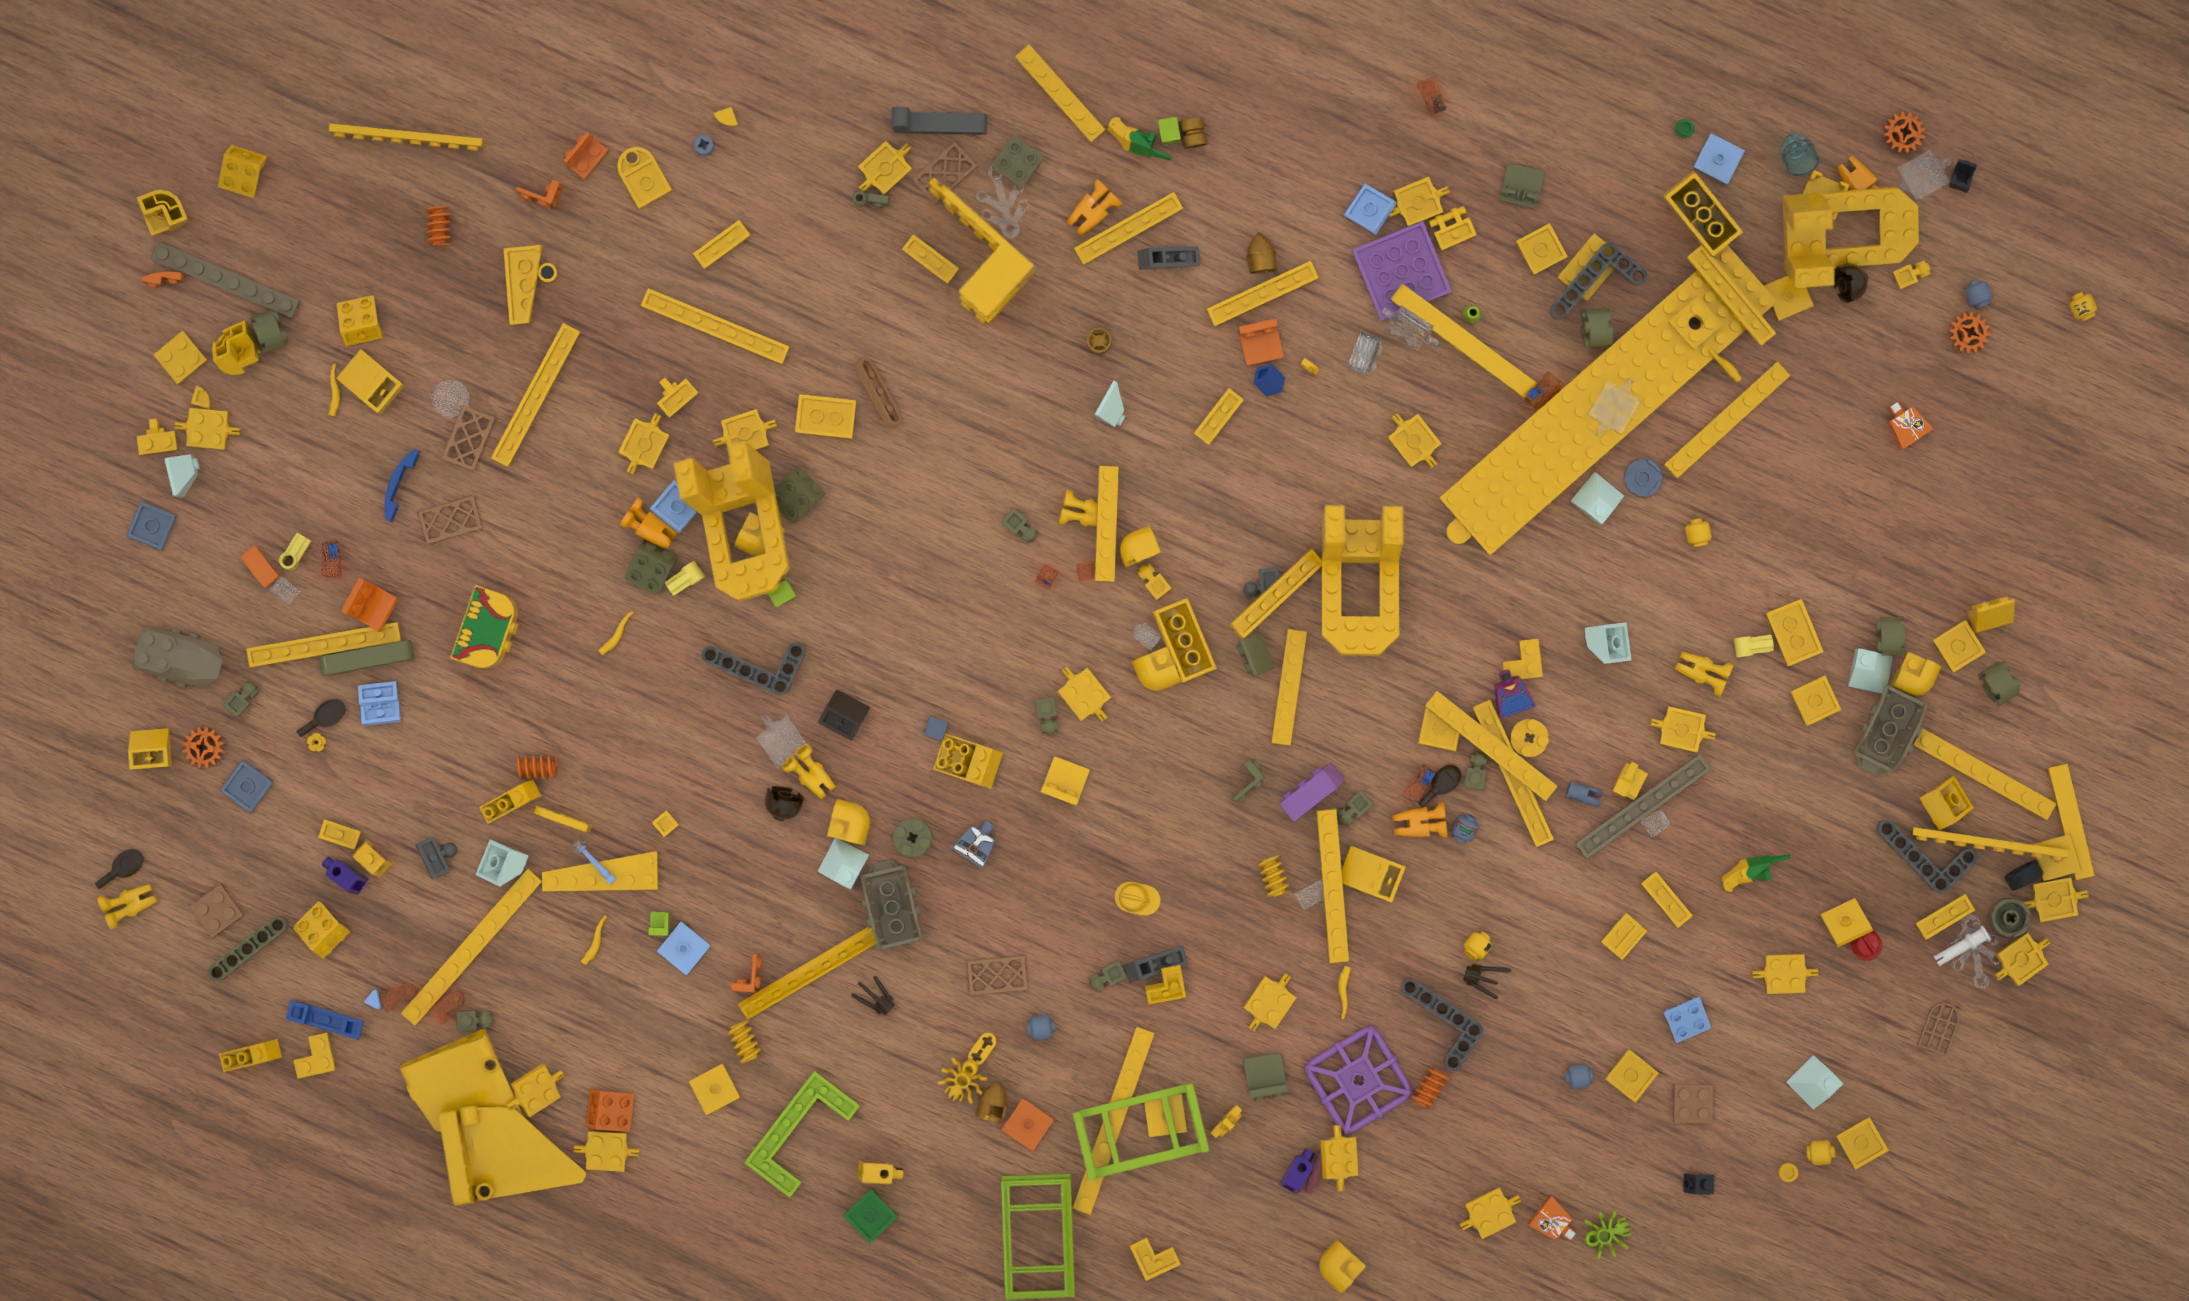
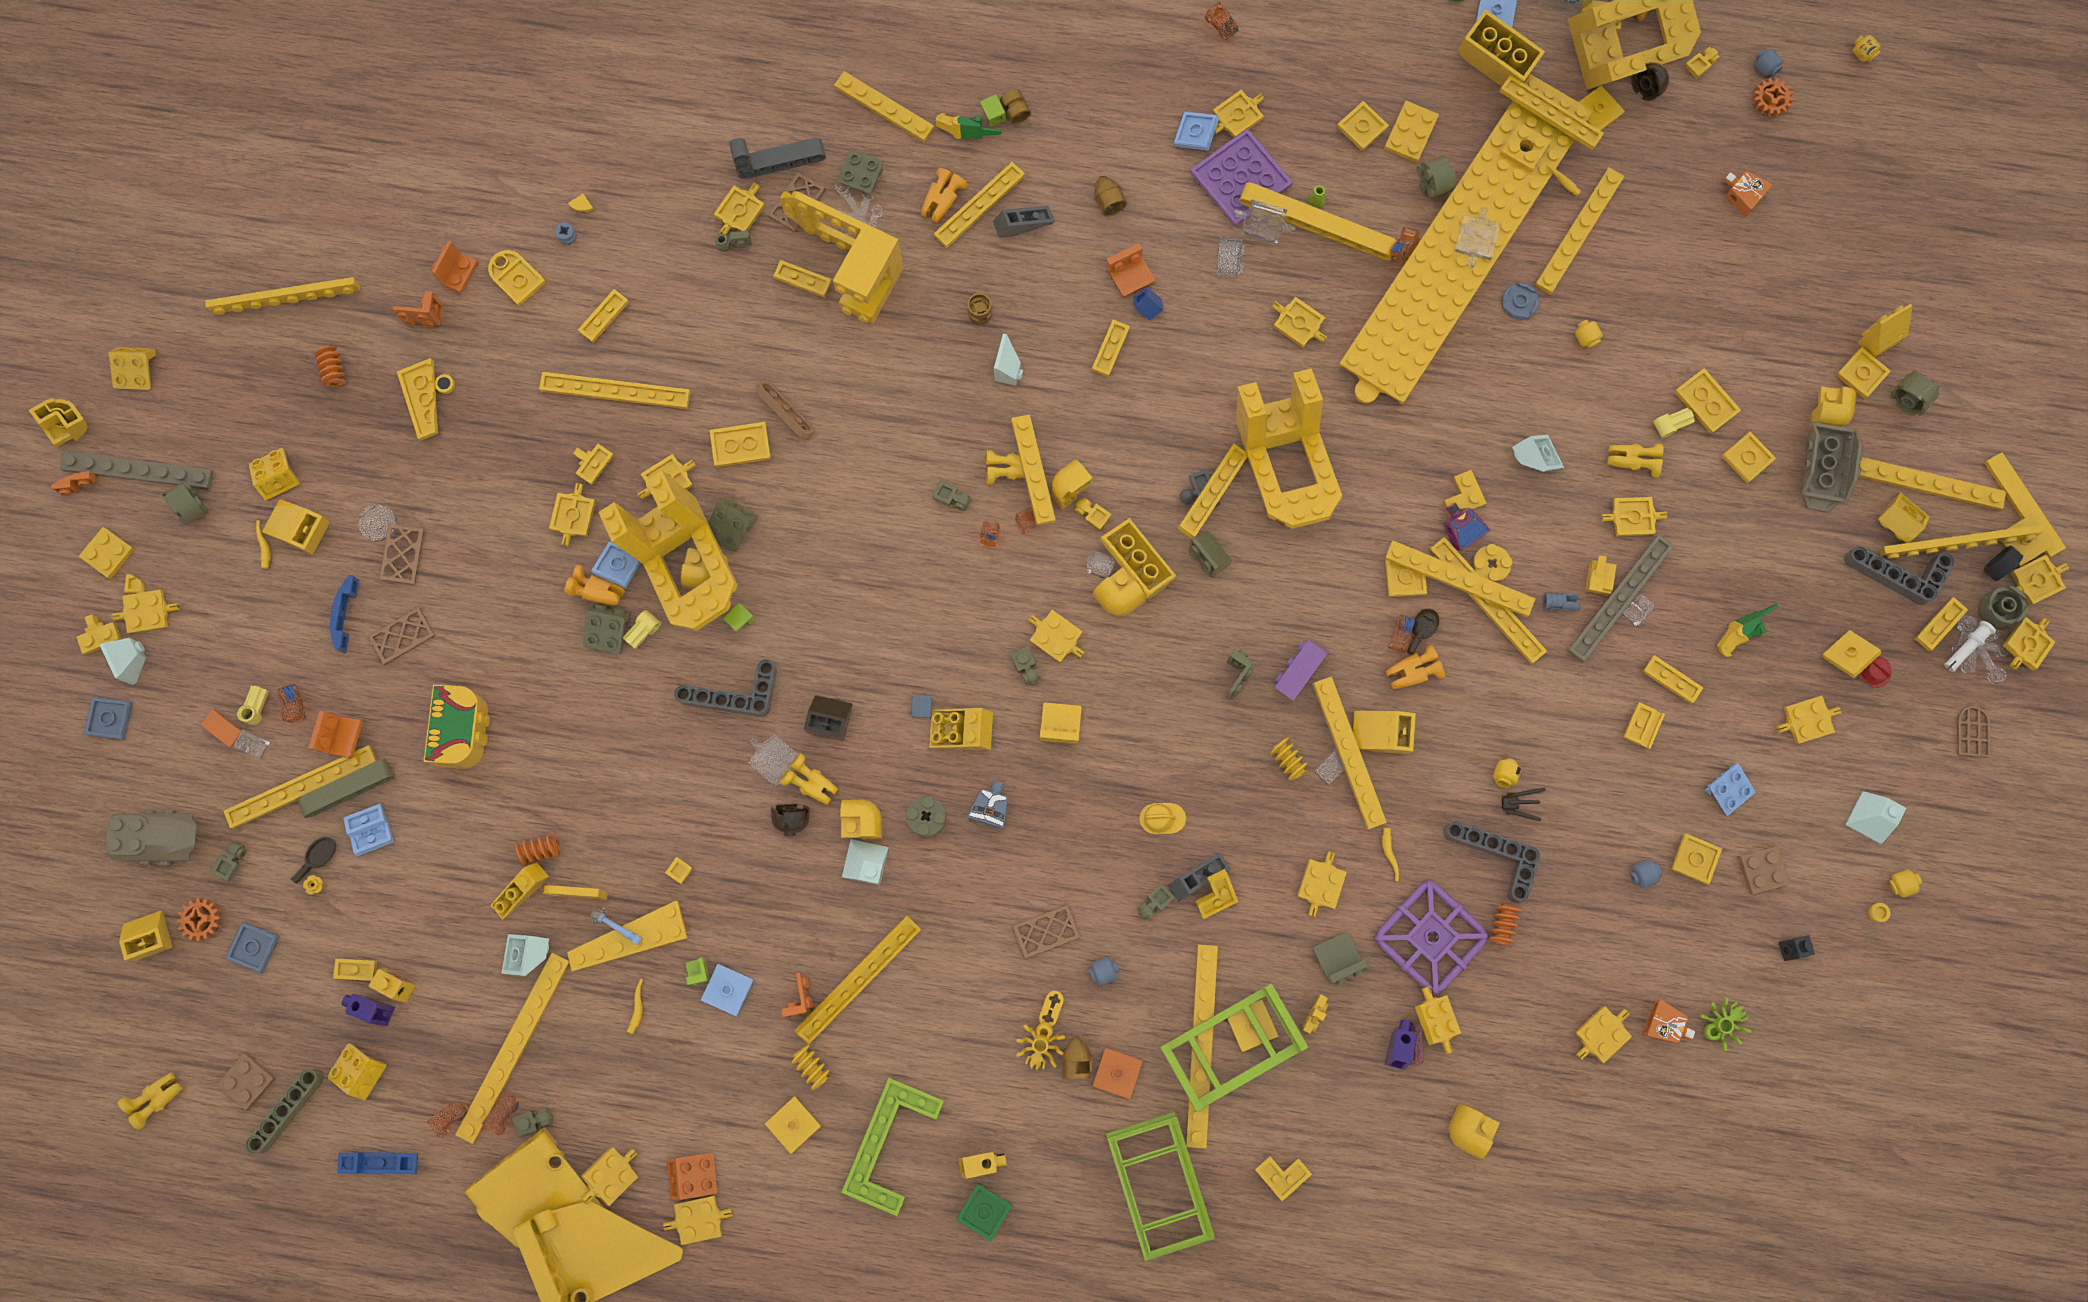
camera: 15 degrees left, 10 degrees down
dark brown piece [95,849,144,889] -> none
yellow brick [212,320,261,375] -> none
yellow slope [219,1039,282,1072] -> none
yellow plate [294,1032,336,1079] -> none
light blue slope [364,989,383,1009] -> none
dark grey plate [415,836,458,879] -> none
yellow plate [491,323,581,467] -> none
yellow animal [598,611,634,655] -> none
dark brown plant [851,976,895,1015] -> none
dark tan slope [861,859,923,950] -> none
yellow plate [1206,261,1319,327] -> none
yellow plate [1271,629,1307,746] -> none
yellow tile [1300,358,1320,375] -> none
olive plate [1337,790,1373,826] -> none
yellow plate [1428,206,1477,251] -> none
sand blue head [1451,813,1479,843] -> none
olive plate [1464,751,1487,789] -> none
olive hinge [1499,163,1545,209] -> none
dark grey beam [1549,243,1647,320] -> none
light aqua slope [1570,472,1624,525] -> none
yellow plate [1836,1117,1889,1170] -> none
light aqua slope [1848,648,1893,694] -> none
olive brick [1876,616,1905,656] -> none

